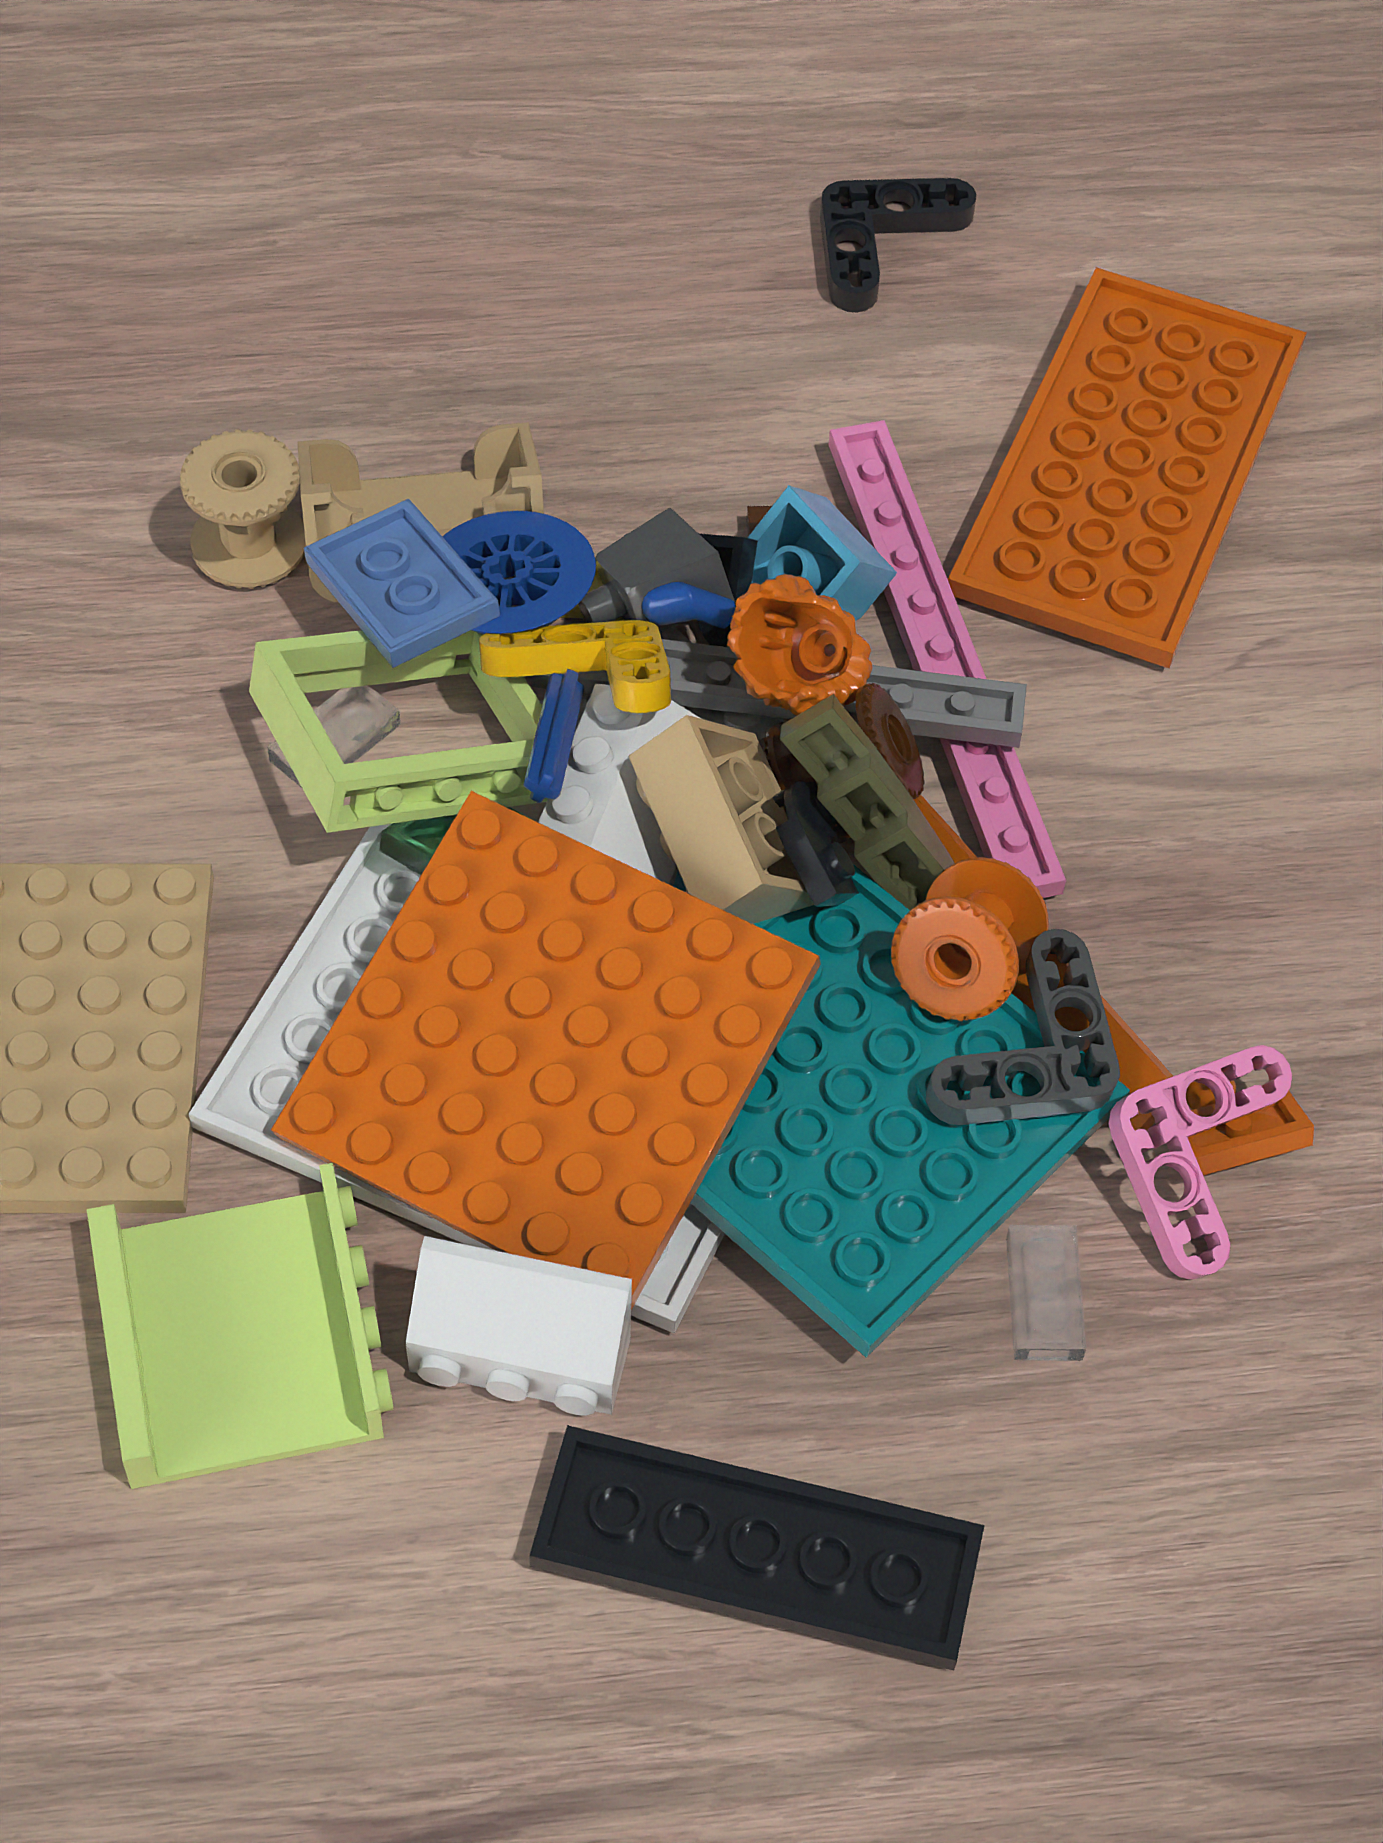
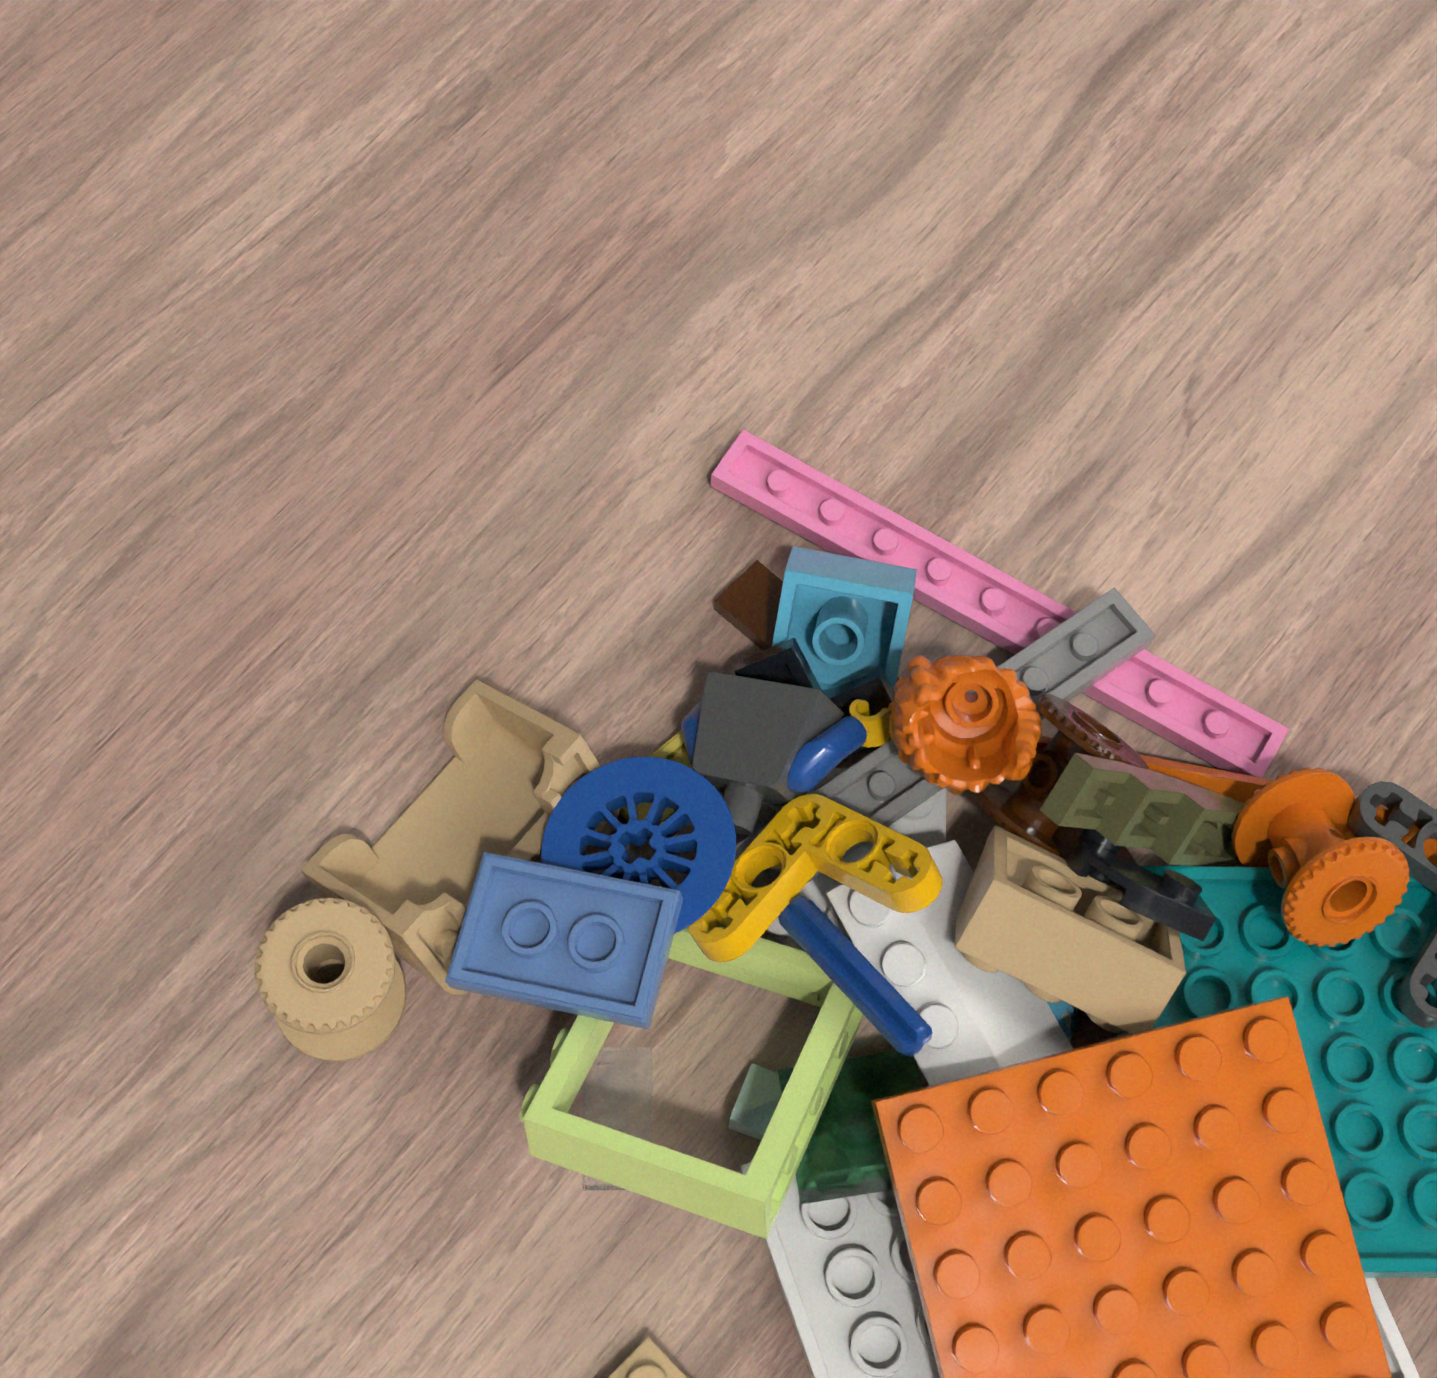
camera: 45 degrees left, 10 degrees up
black beam [820,178,977,313] -> none
orange plate [948,267,1307,669] -> none

